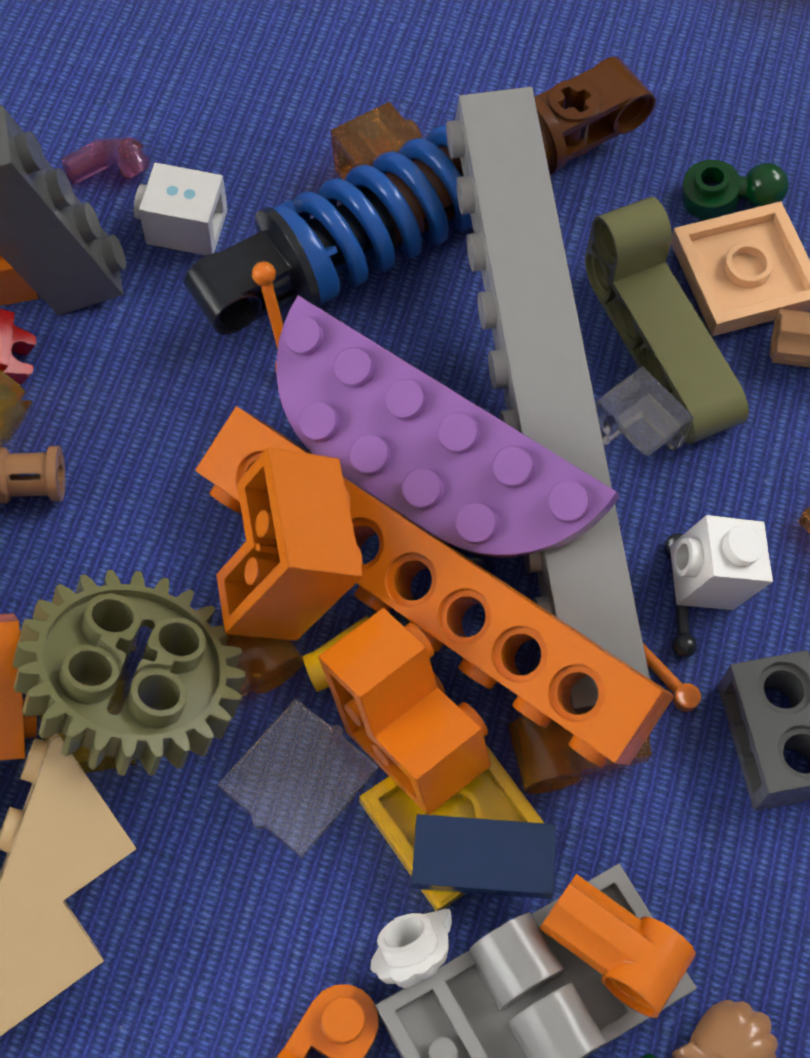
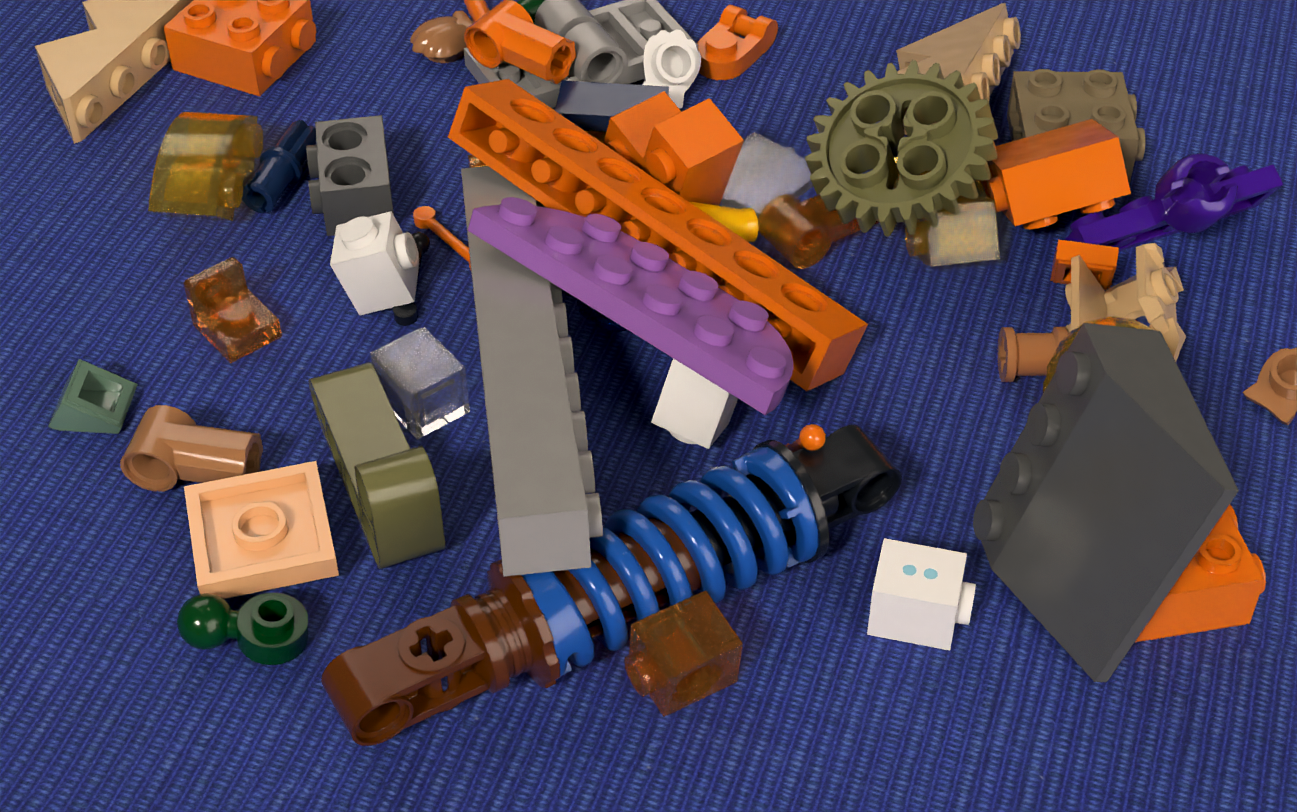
camera: 175 degrees left, 20 degrees down
clear pink arm [61,137,149,184] -> none
orange brick [216,447,363,641] -> none

